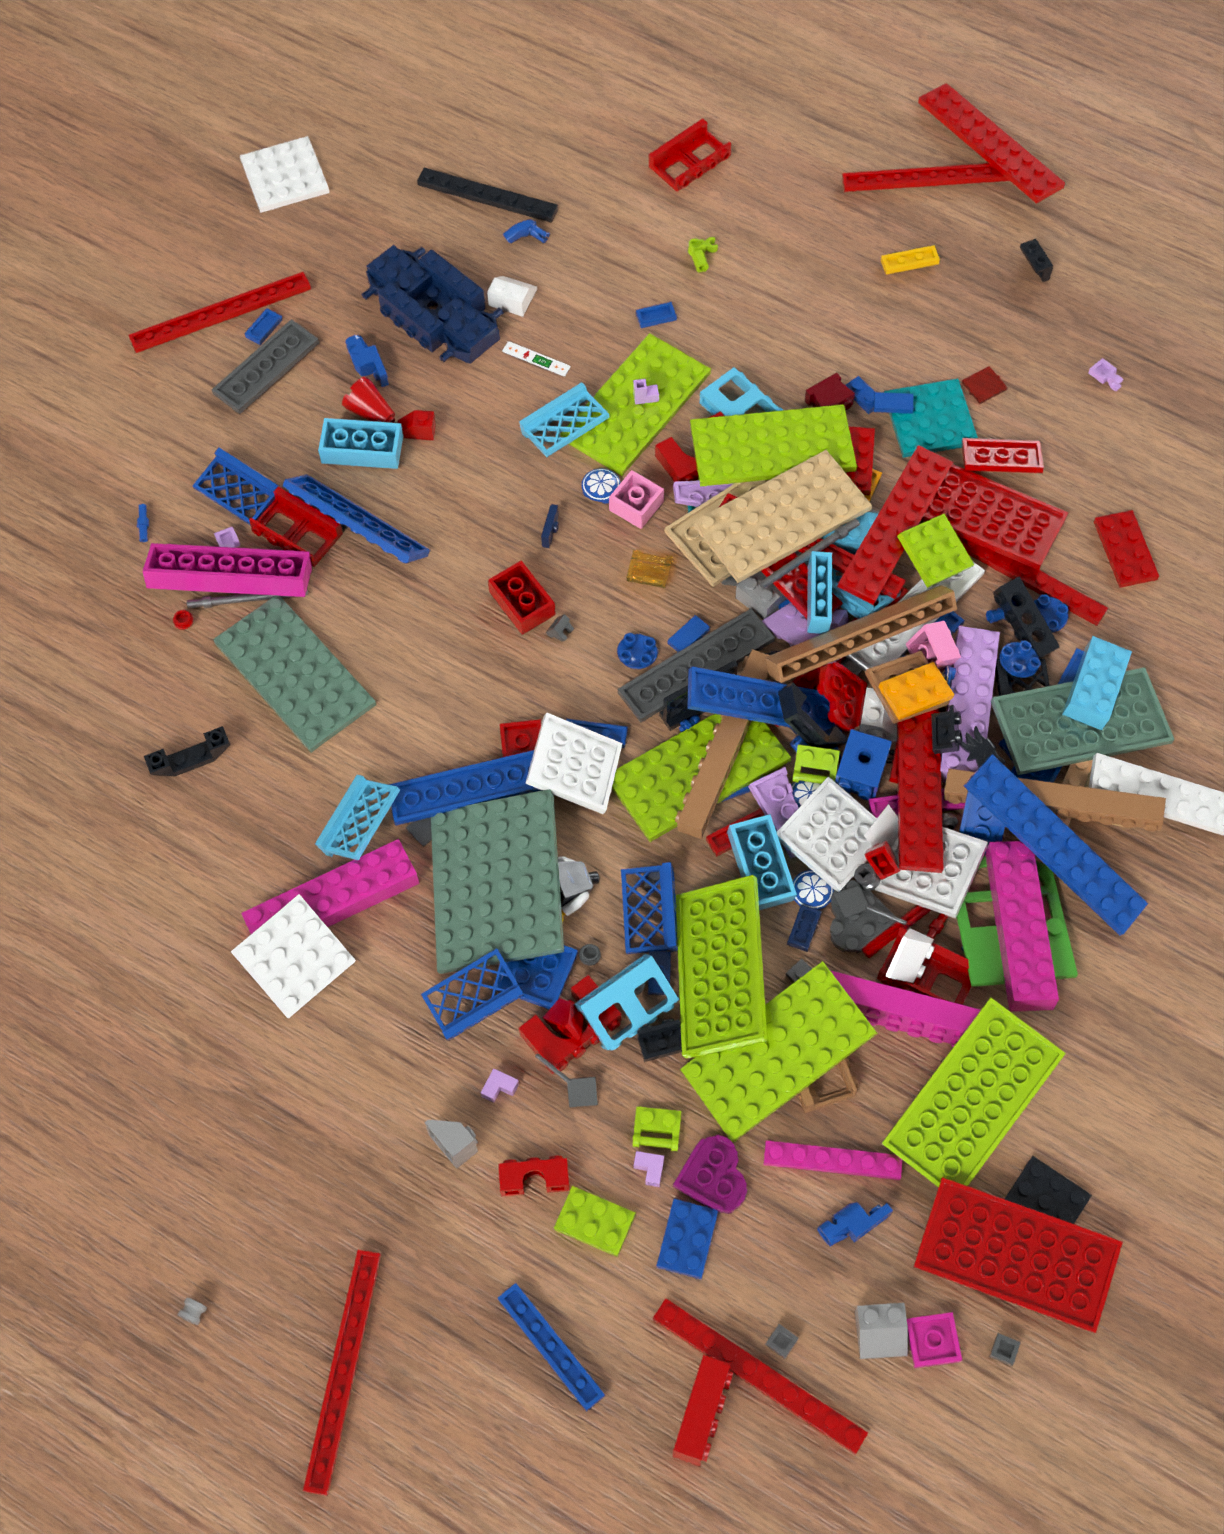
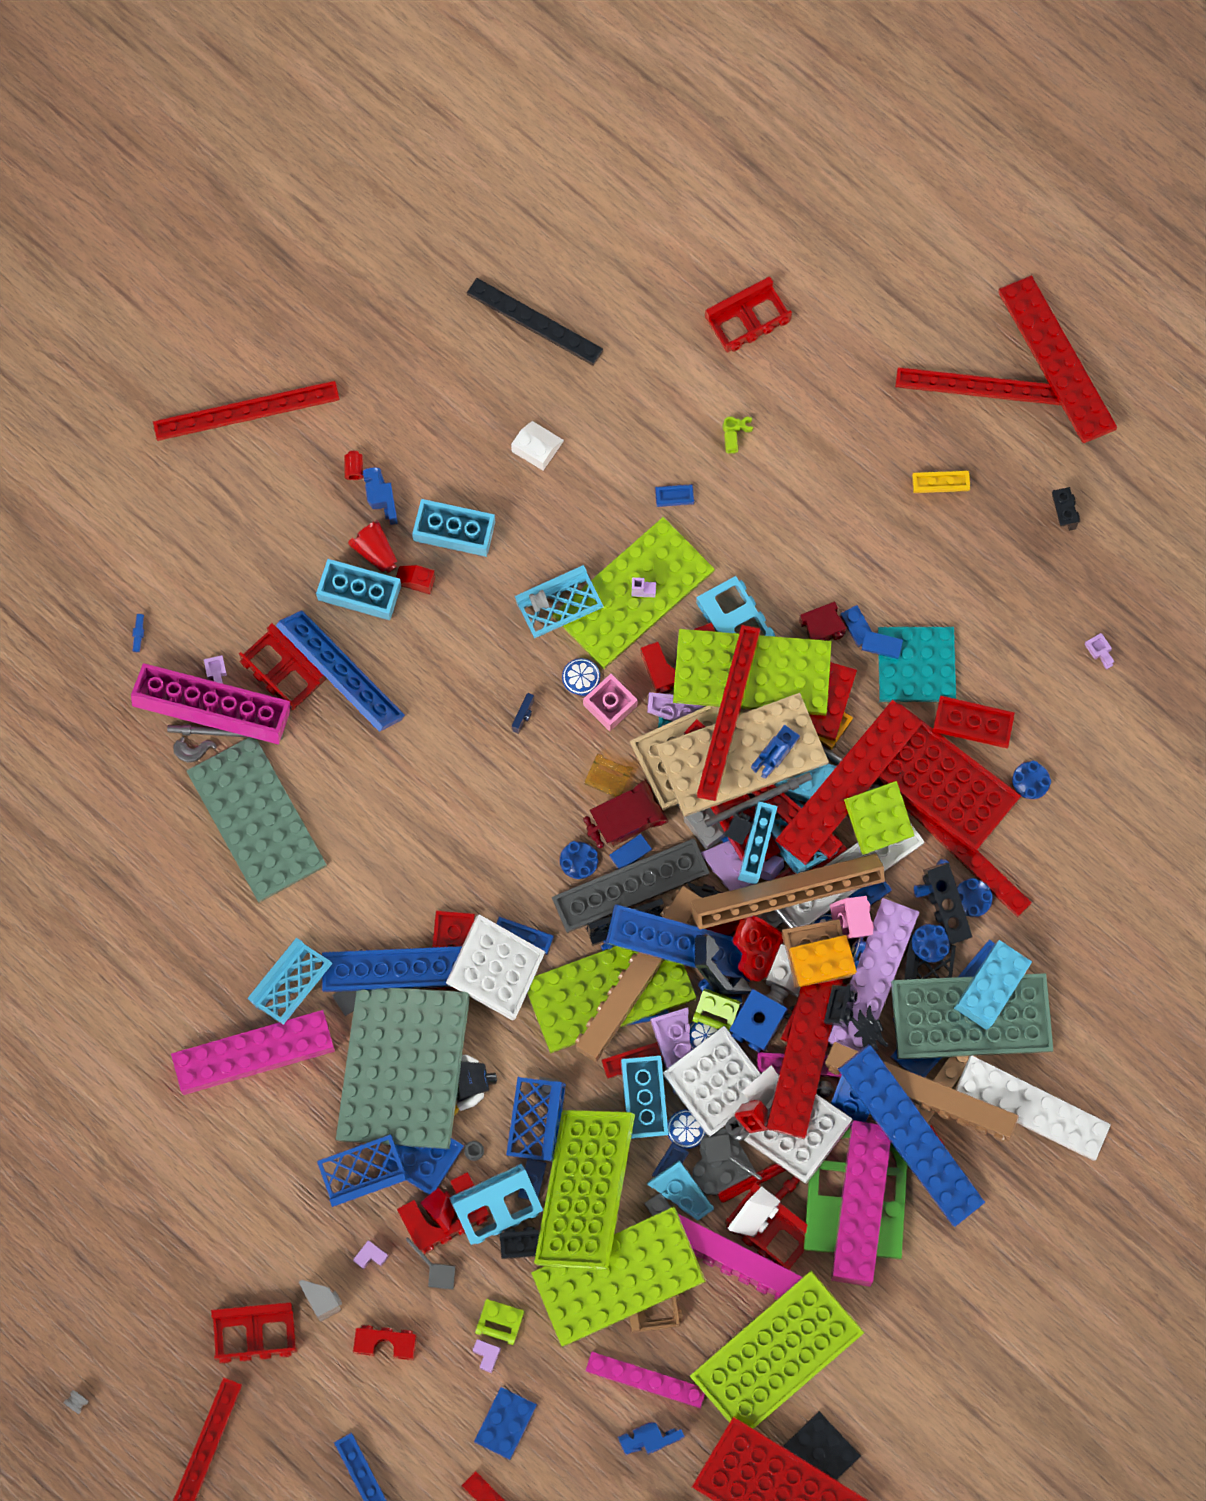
camera: 10 degrees right, 10 degrees up
black slope [144,726,230,776] -> none
red plate [173,610,194,630] -> none
blue fence [193,448,278,526] -> none
dark grey plate [212,319,319,414] -> none
white plate [231,895,356,1019] -> none
white plate [240,136,330,213] -> none
blue tile [244,308,283,345] -> none
dark blue piece [362,245,504,364] -> none
red brick [488,560,556,635] -> none
white sticker [502,341,571,376] -> none
blue arm [503,219,550,244] -> none
dark grey tile [546,614,574,642] -> none
lime plate [554,1186,636,1257] -> none
magenta plate [673,1135,747,1214] -> none
clear red piece [962,366,1007,404] -> none
red plate [1094,510,1159,588] -> none
none -> flat silver piece [173,737,217,763]
none -> red window [211,1302,296,1363]
none -> red brick [344,451,363,480]
none -> medium azure brick [412,499,495,557]
none -> light grey wheel [529,590,549,613]
none -> dark red piece [583,779,669,848]
none -> medium azure wing [647,1160,714,1220]
none -> red plate [697,625,760,801]
none -> black brick [725,812,753,845]
none -> blue plate [751,725,800,778]
none -> blue dish [1012,761,1051,799]

